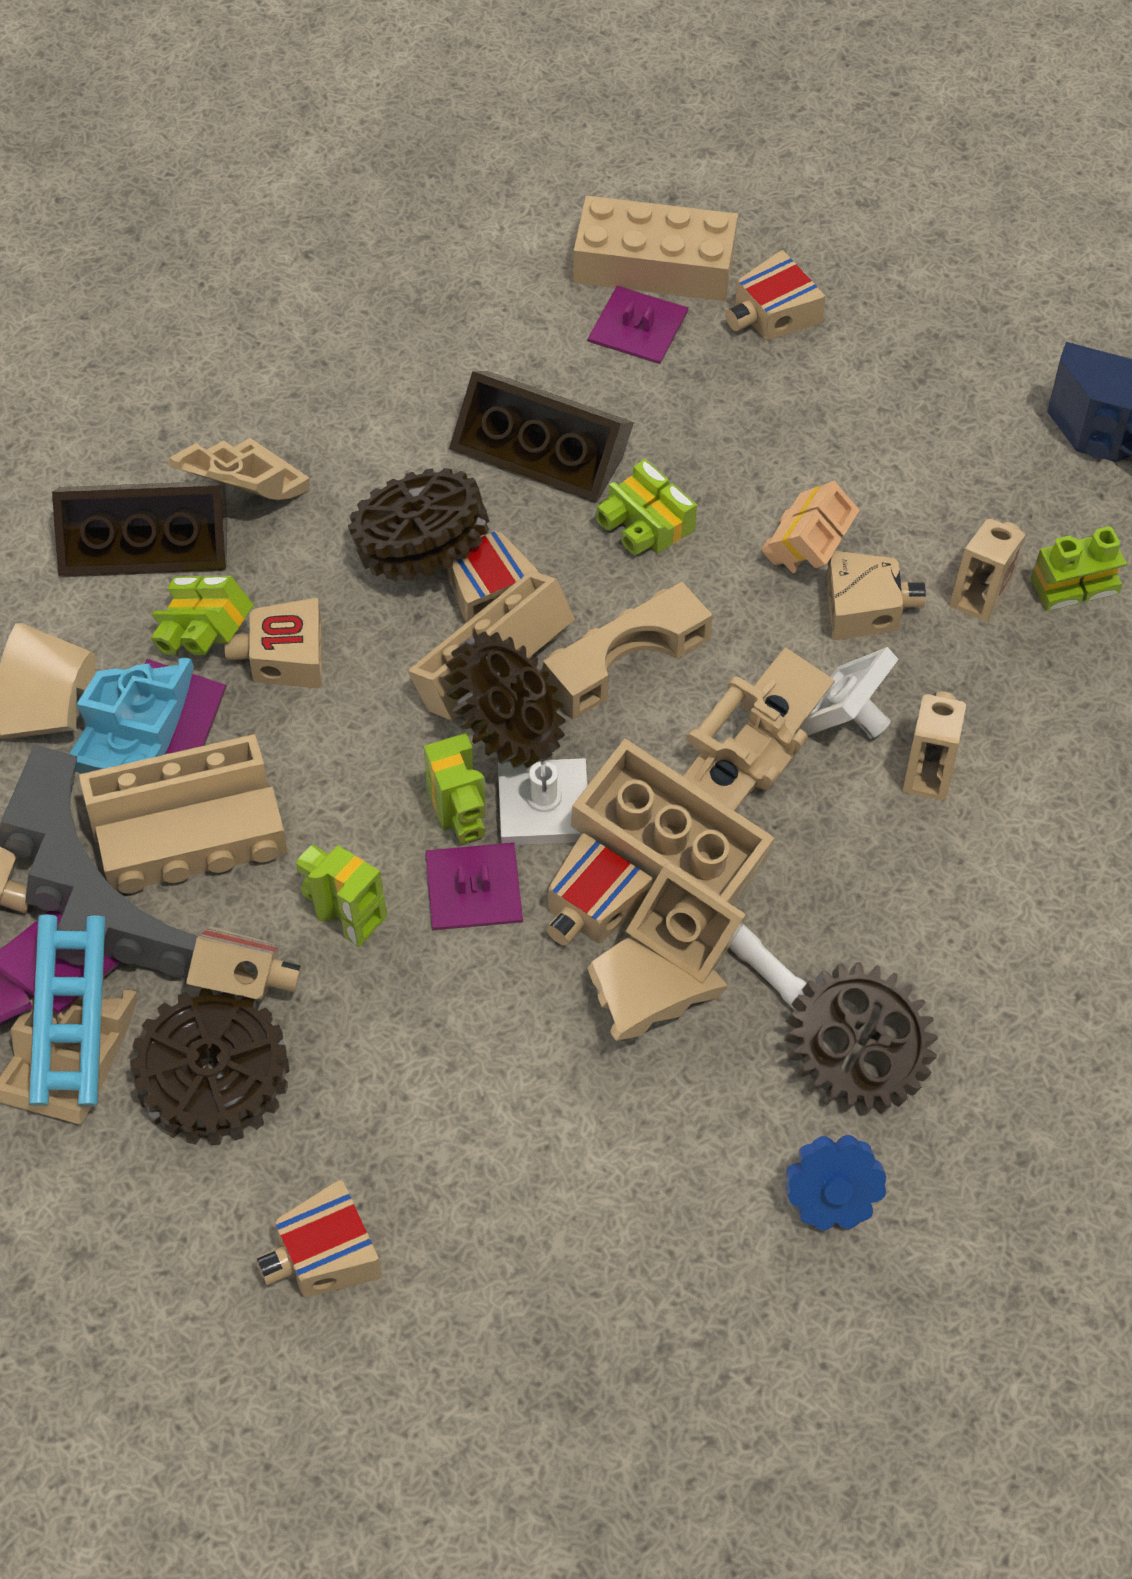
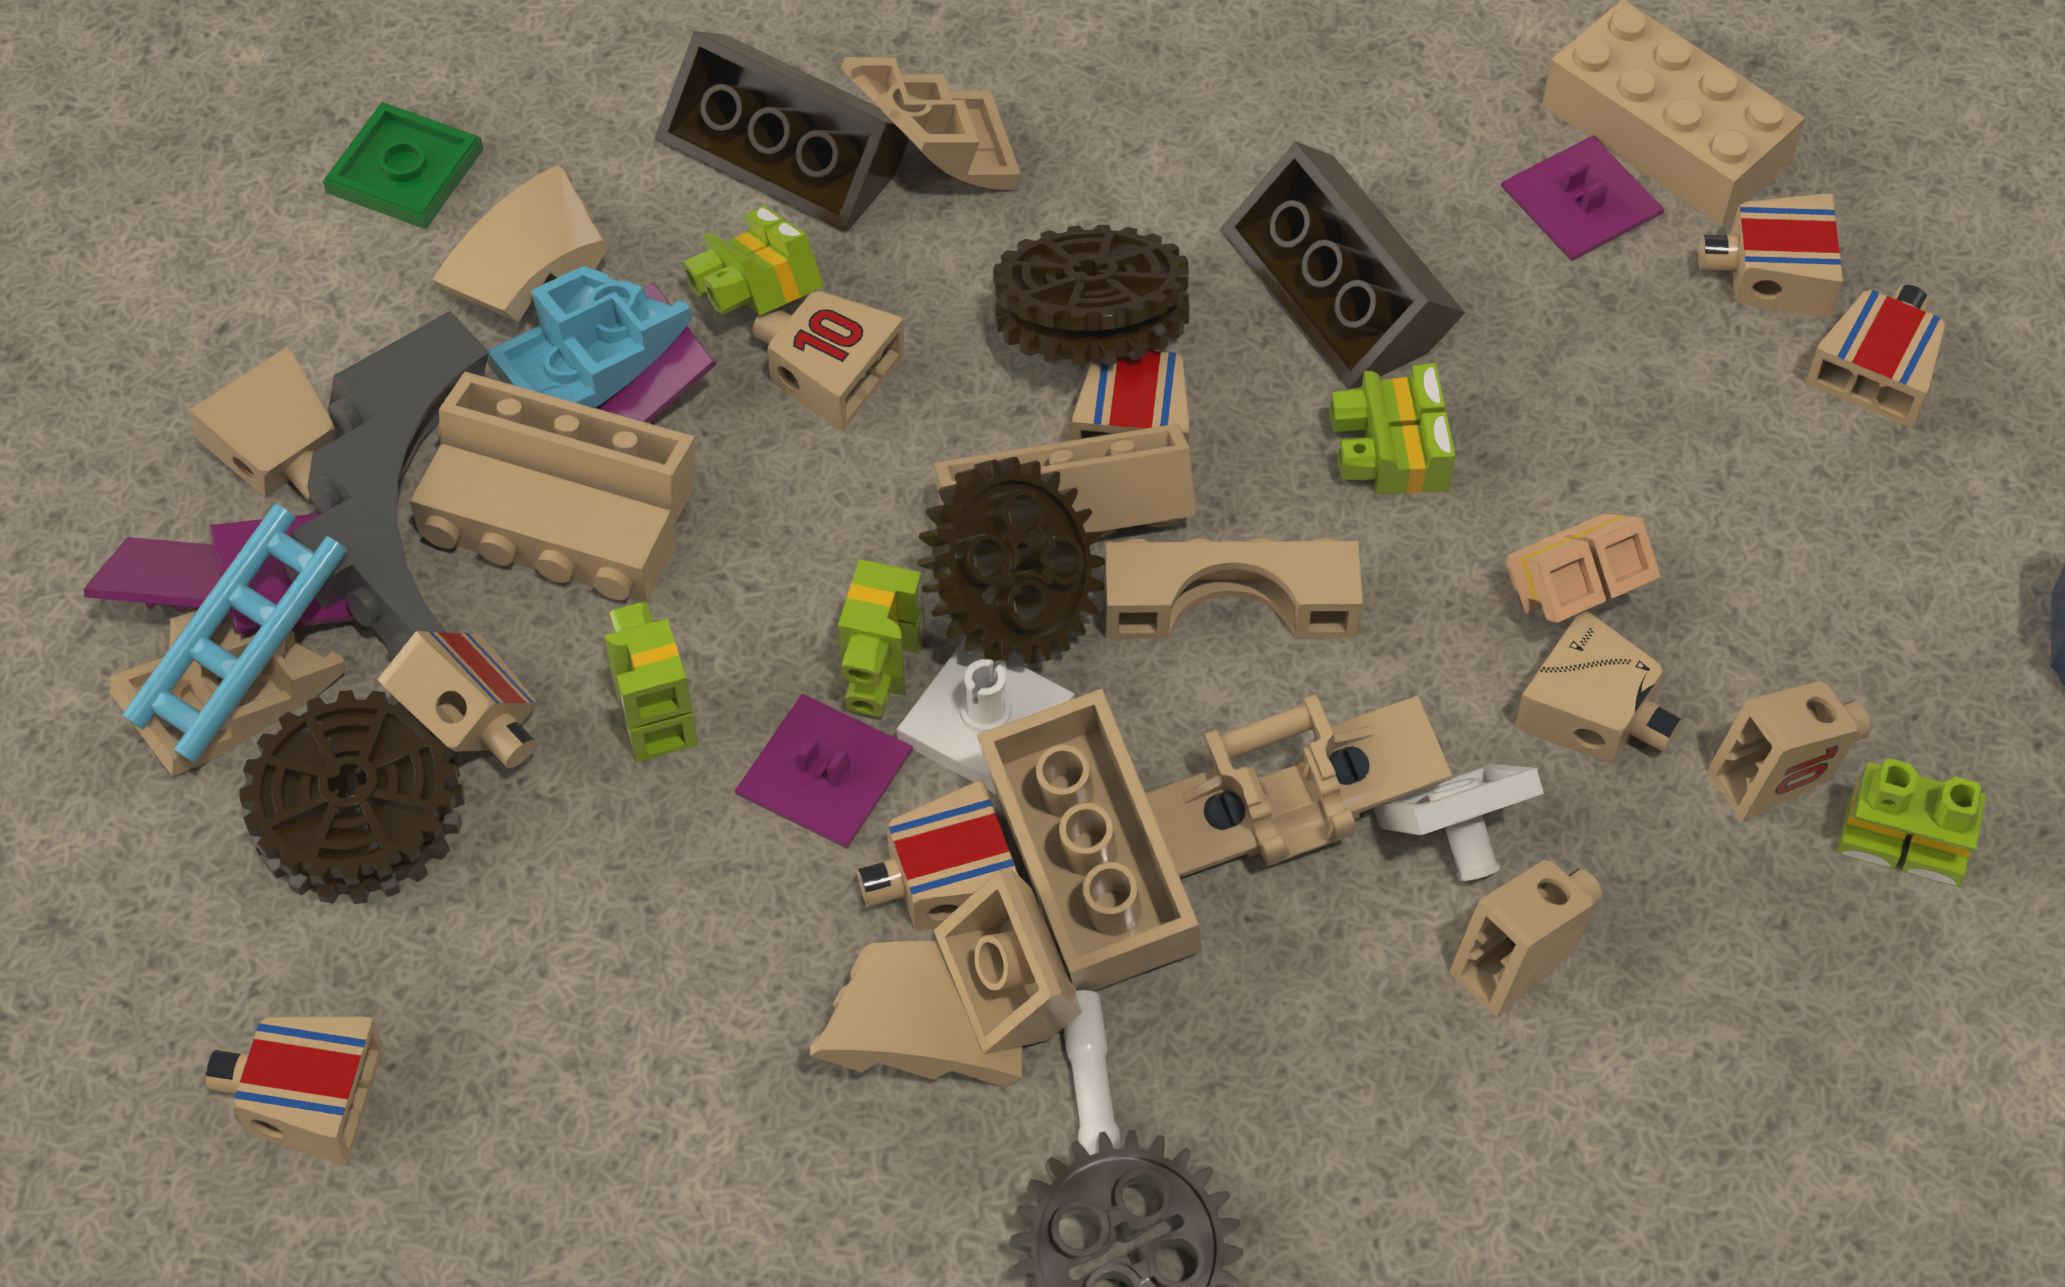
camera: 35 degrees right, 0 degrees up
none -> tan torso [1805,285,1945,429]

